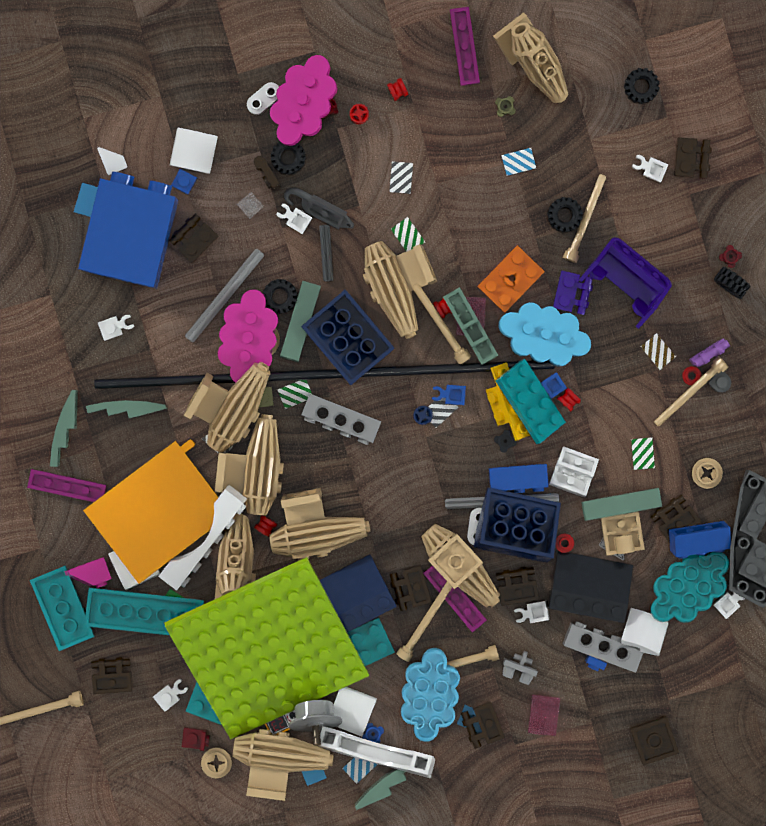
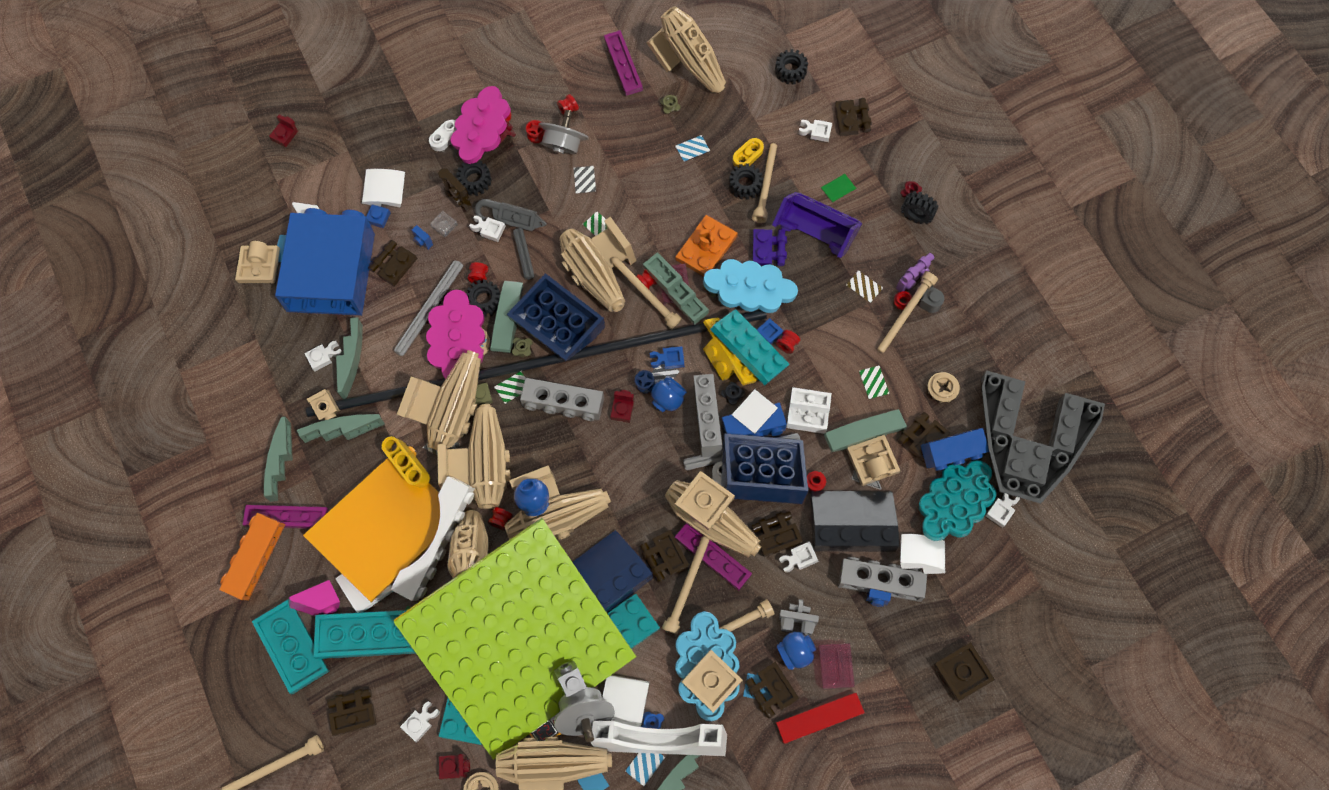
camera: 10 degrees left, 20 degrees down
none -> orange brick [219,513,286,601]
none -> tan plate [235,241,280,283]
none -> dark red bracket [269,114,298,148]
none -> tan brick [307,389,340,420]
none -> sand green slope [336,317,363,399]
none -> yellow beam [382,436,430,488]
none -> blue plate [412,225,433,250]
none -> red wheel [467,262,489,284]
none -> olive plate [512,338,532,357]
none -> blue piece [514,479,549,517]
none -> light grey piece [538,110,589,154]
none -> brick [554,660,587,697]
none -> dark red bracket [610,390,635,423]
none -> blue piece [651,376,687,412]
none -> tan plate [681,650,742,713]
none -> light grey brick [694,374,722,457]
none -> white sticker [732,390,777,434]
none -> yellow plate [733,138,764,168]
none -> red tile [776,693,865,744]
none -> blue piece [777,632,816,670]
none -> green sticker [821,174,857,203]

